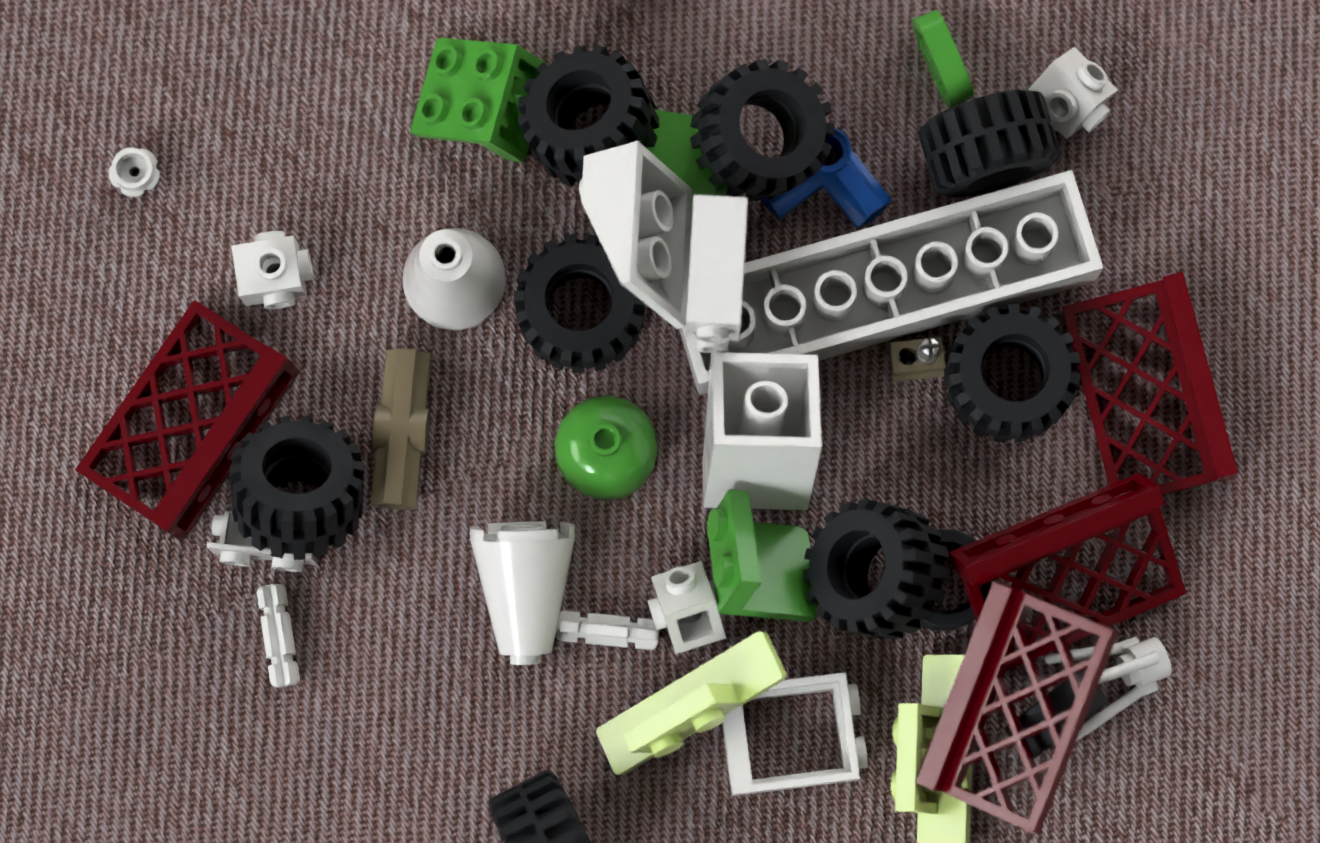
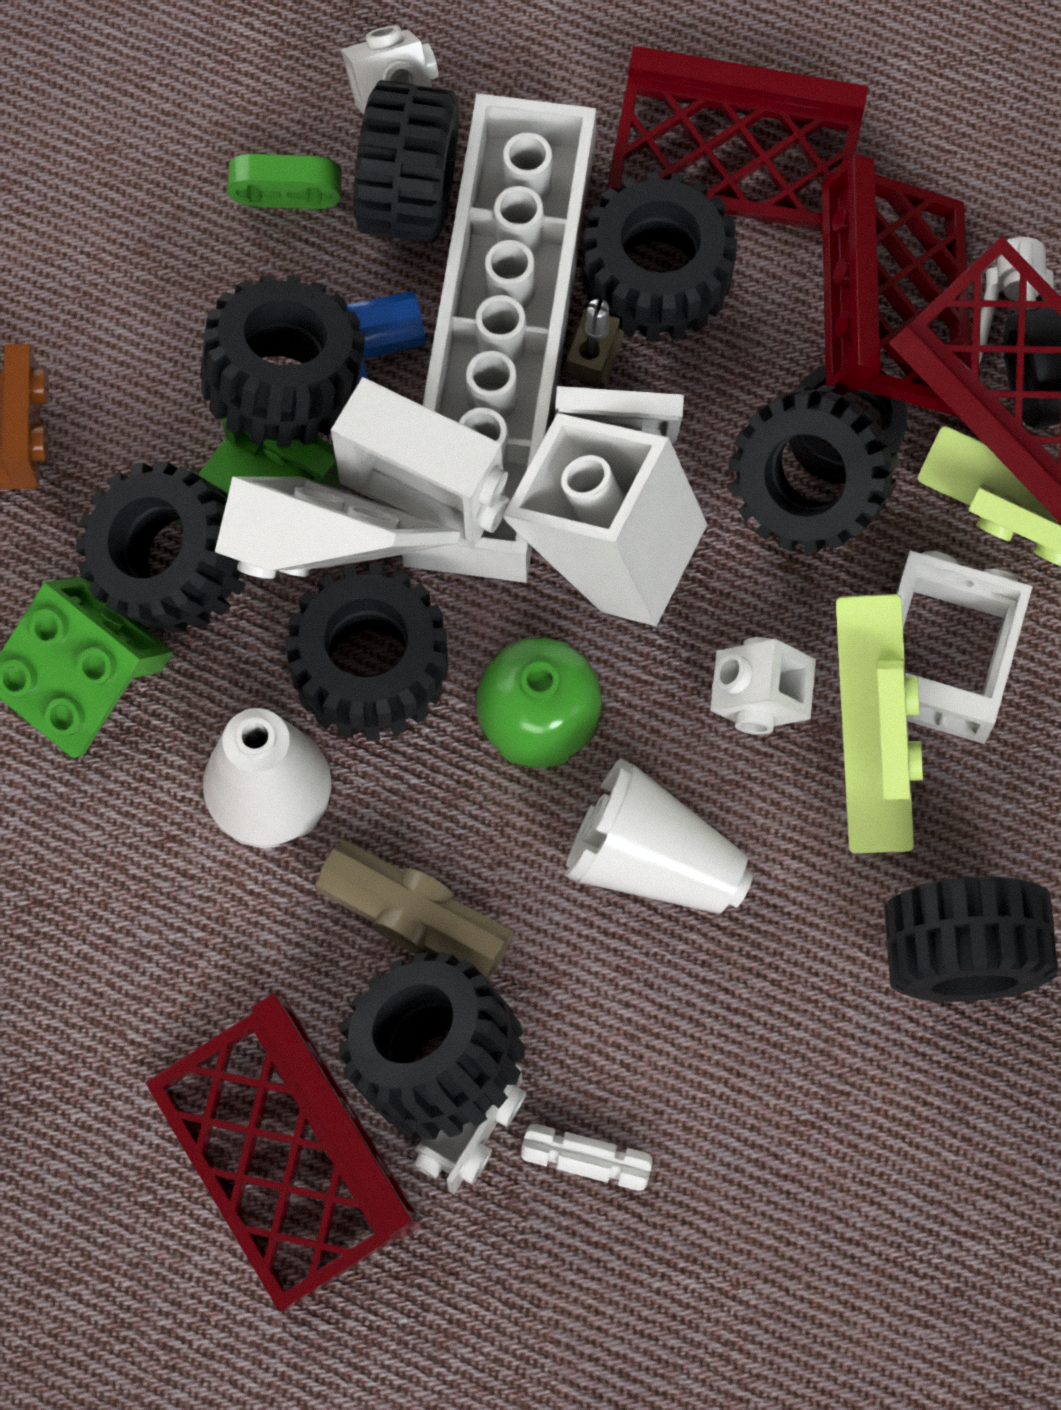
camera: 70 degrees left, 10 degrees down
white brick [231,231,313,309] -> none
white axle [556,610,659,650] -> none
bright green bracket [707,489,819,622] -> none
none -> white tile [555,386,684,443]

